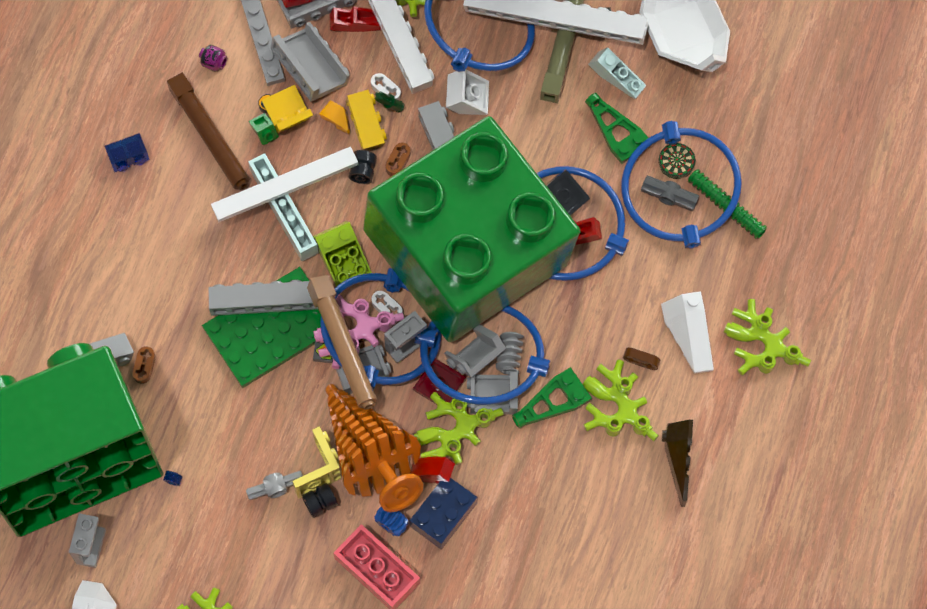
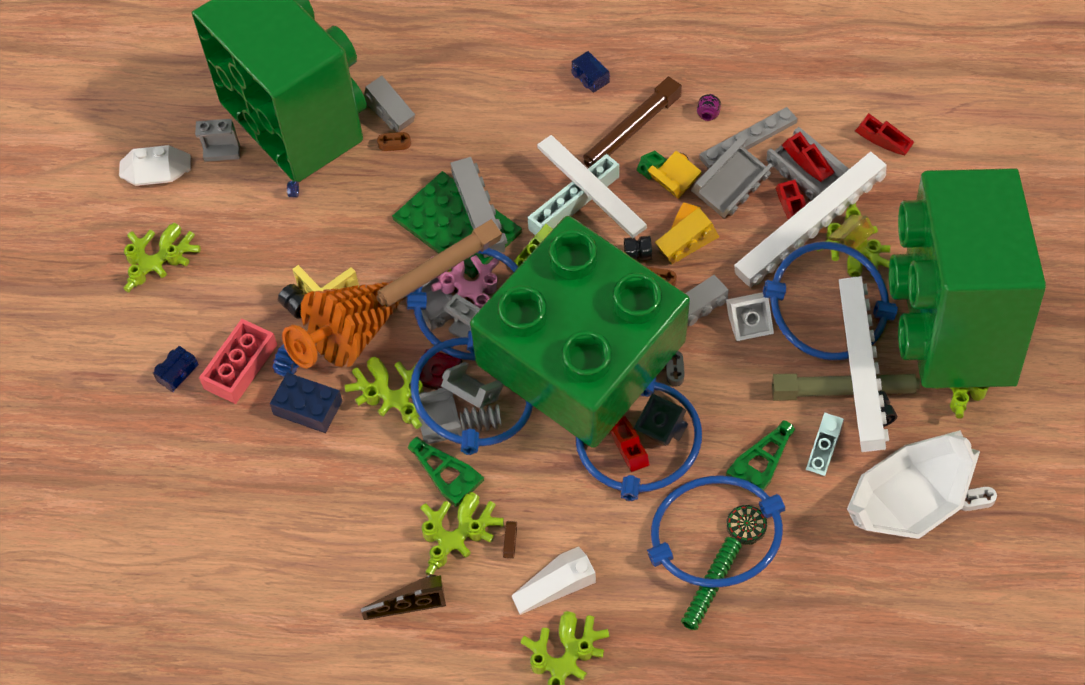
camera: 80 degrees right, 10 degrees down
light grey axle [246,471,303,500] -> none
white beam [371,73,401,100] -> none
dark green axle [375,91,404,113] -> none
red slope [409,456,455,484] -> none
dark grey piece [641,175,699,211] -> none

